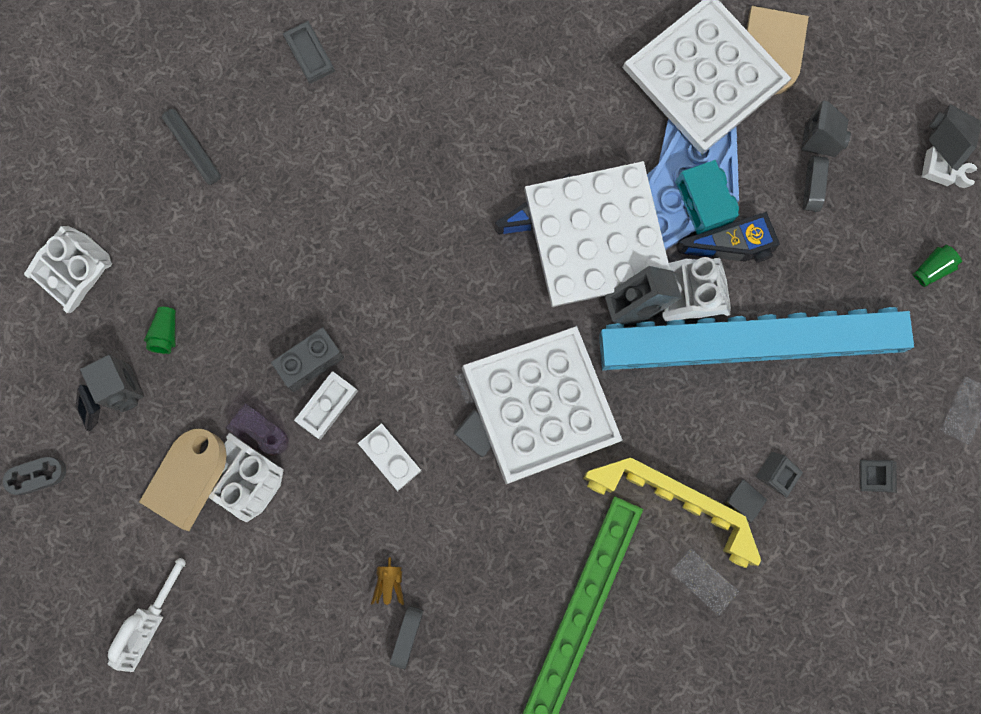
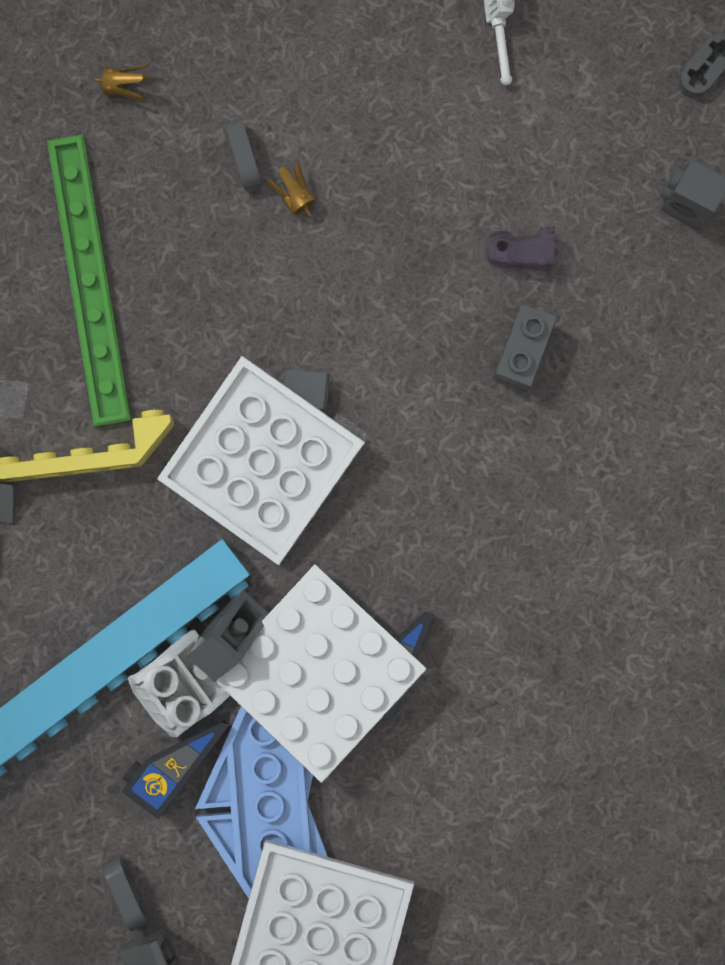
camera: 145 degrees right, 5 degrees up
black tile [75,385,101,432] -> none
tan tile [139,429,227,531] -> none
green cone [144,307,176,354] -> none
white slope [209,433,283,522] -> none
white plate [294,371,358,440] -> none
white plate [358,423,421,491] -> none
teal brick [675,160,739,234] -> none

